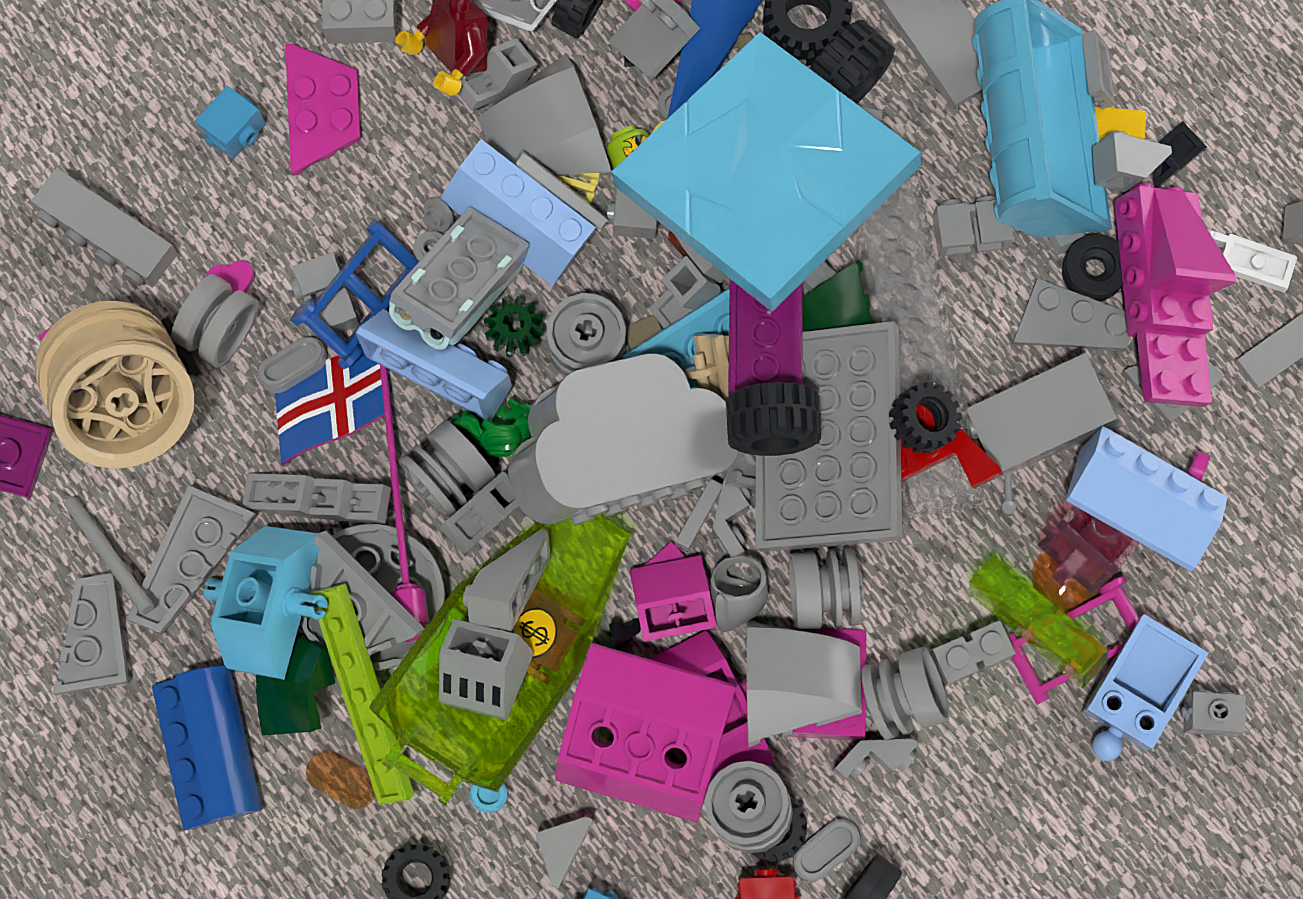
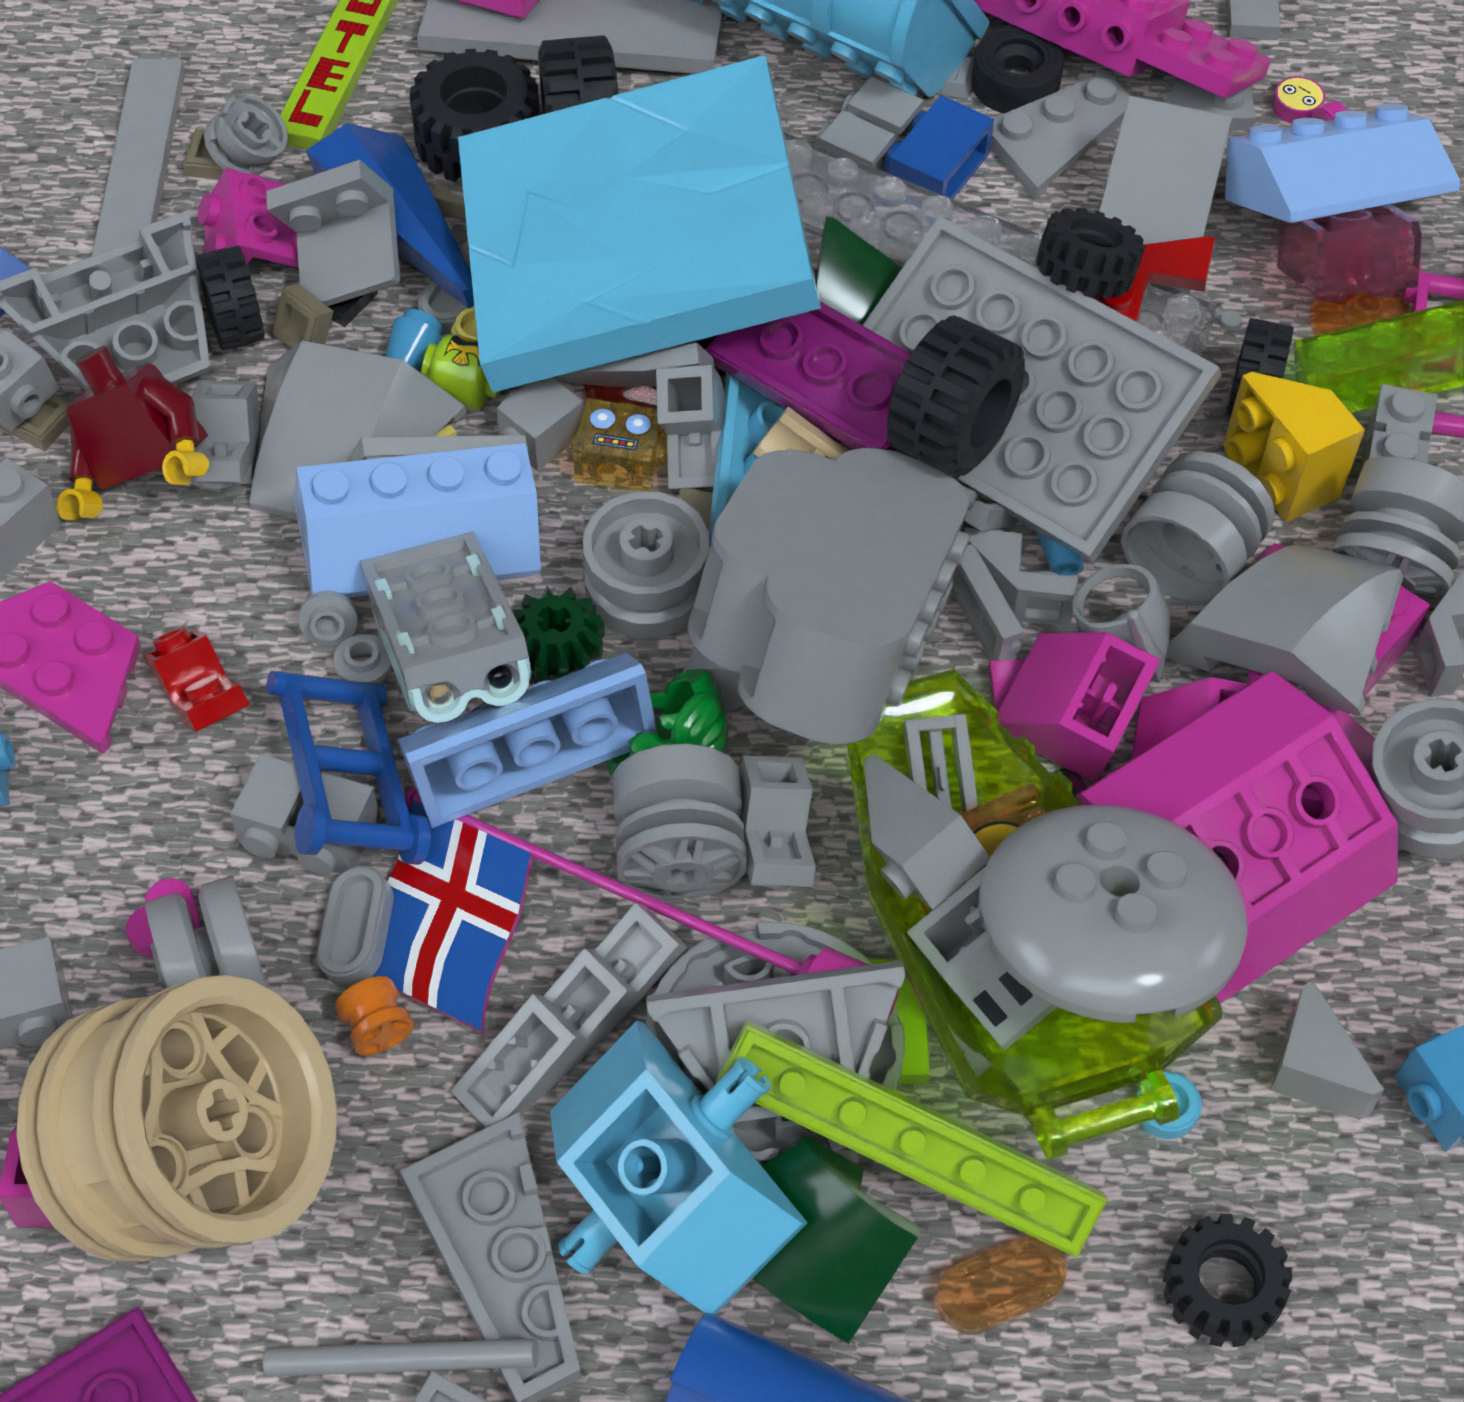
camera: 50 degrees left, 20 degrees down
none -> red slope [143,627,250,732]
none -> dark tan tile [272,284,334,348]
none -> orange wheel [334,976,414,1056]
none -> dark azure cone [386,309,444,372]
none -> clear yellow head [571,398,667,492]
none -> blue brick [884,95,994,216]
none -> light grey tile [902,714,981,832]
none -> light grey brick [978,804,1248,1023]
none -> yellow slope [1223,372,1365,522]
none -> black tyre [1226,318,1294,415]
none -> tile [1272,76,1326,124]

